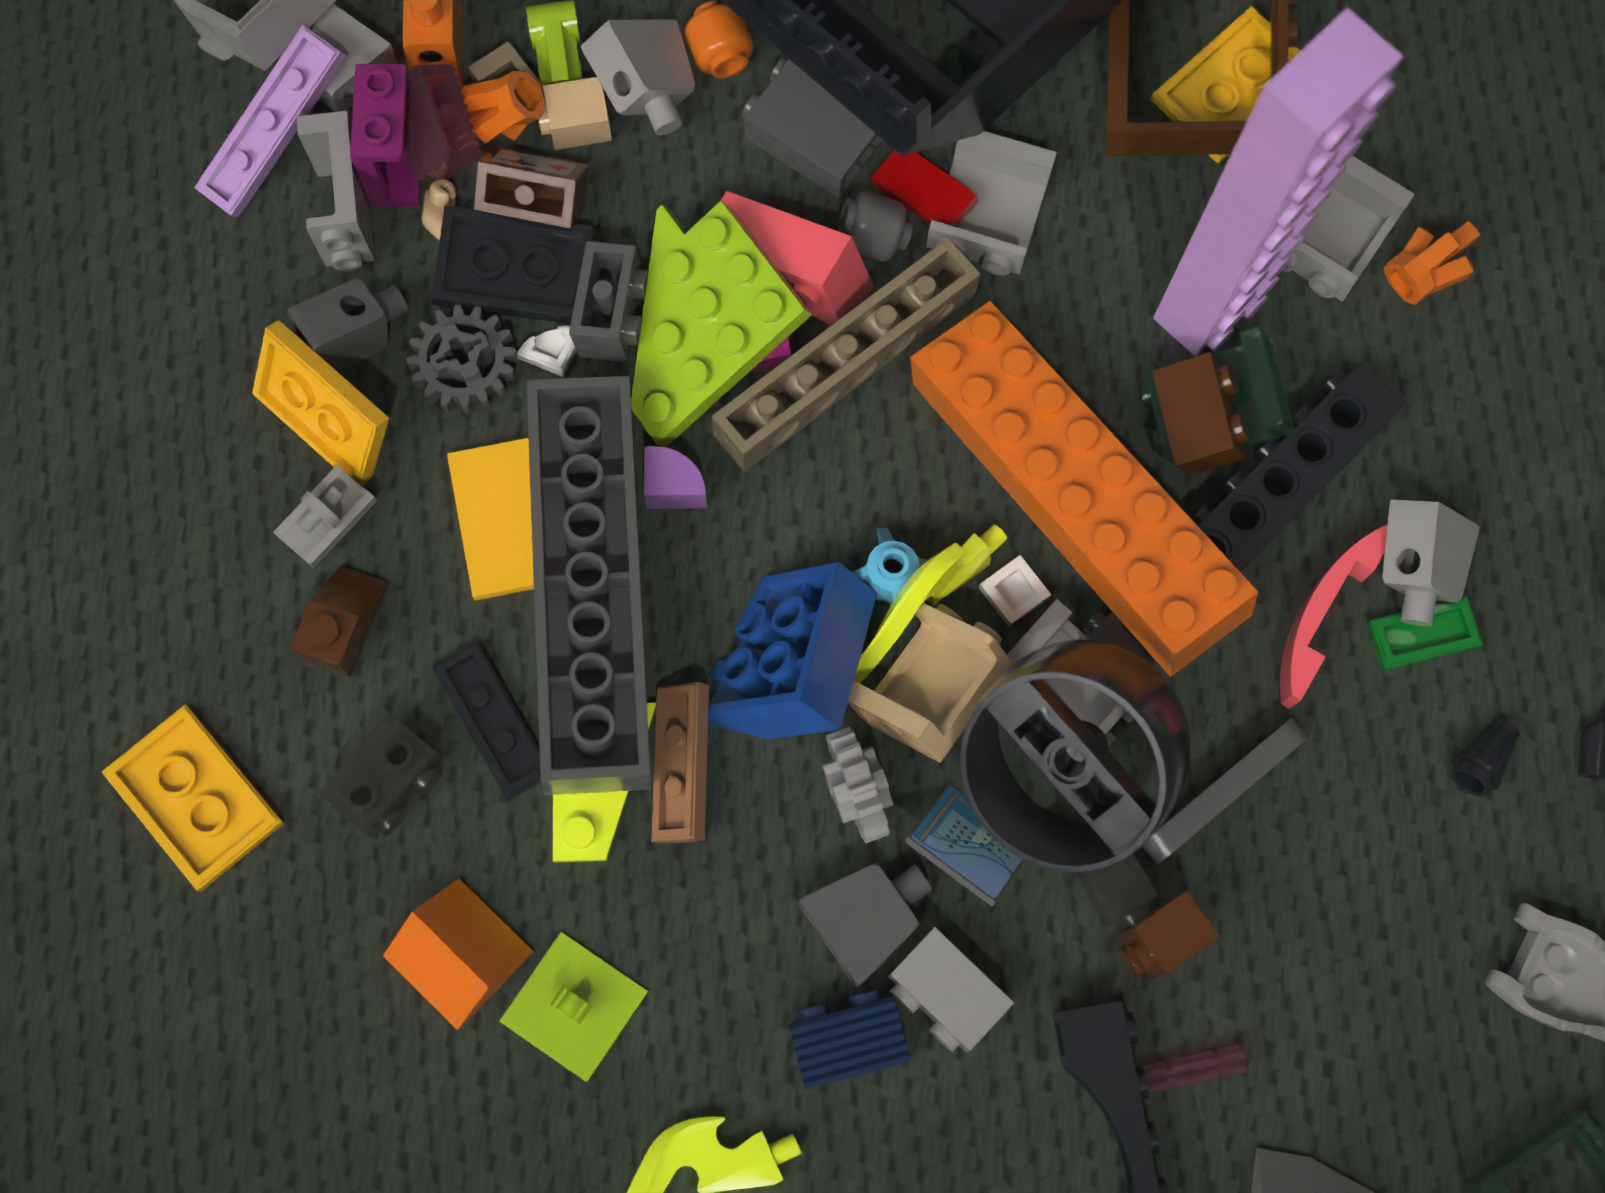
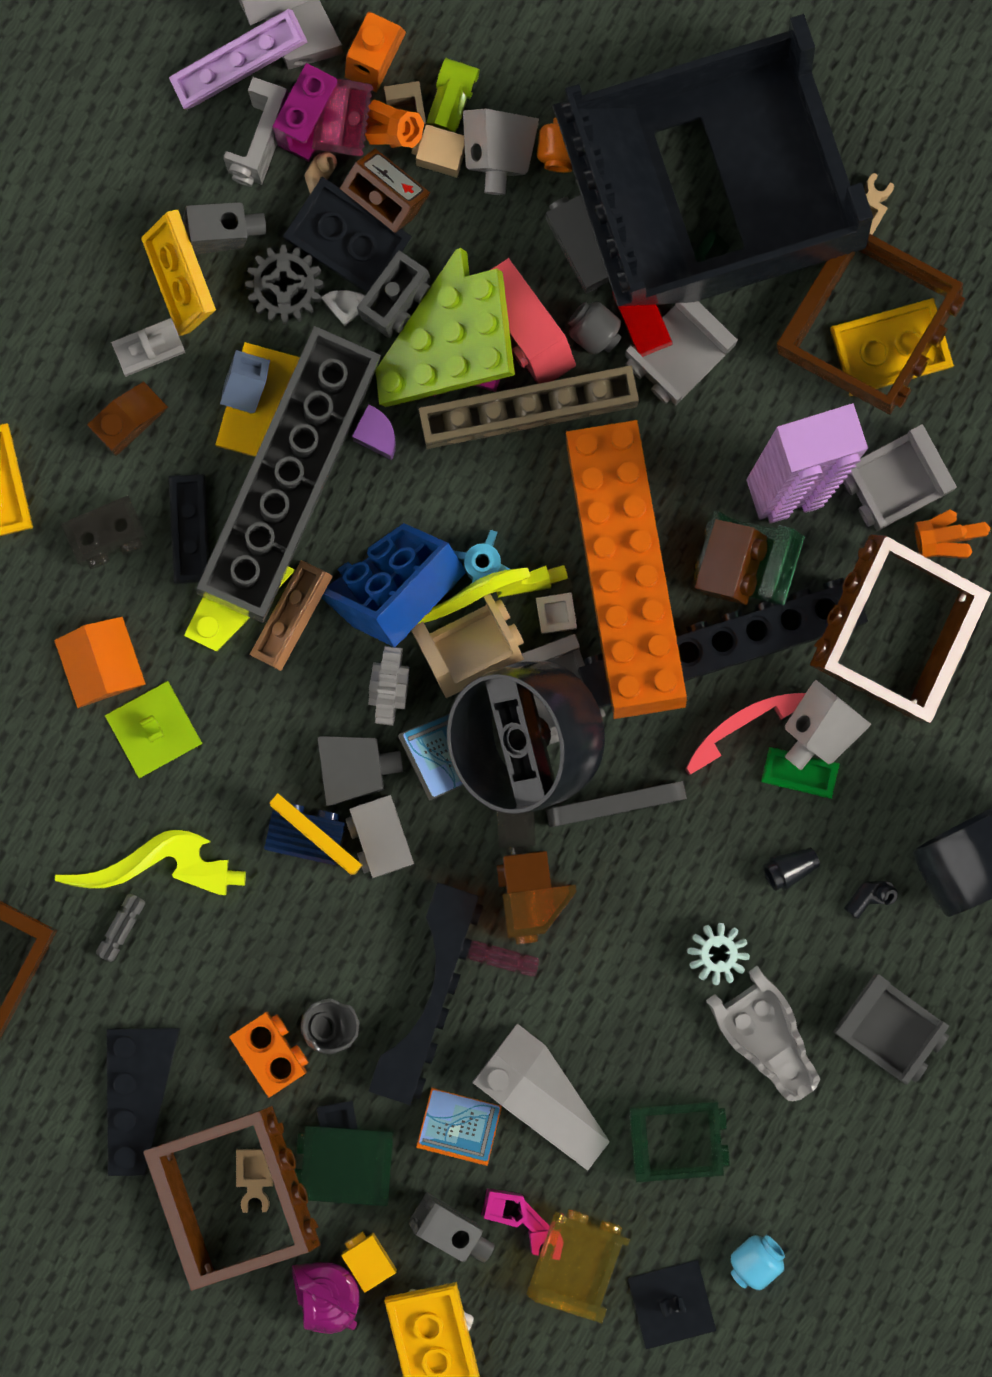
camera: 30 degrees right, 10 degrees up
none -> sand blue panel [220,350,270,413]
none -> yellow tile [270,793,363,875]
none -> clear orange slope [502,885,577,944]
none -> light aqua gear [687,923,750,985]
none -> window [809,534,991,723]

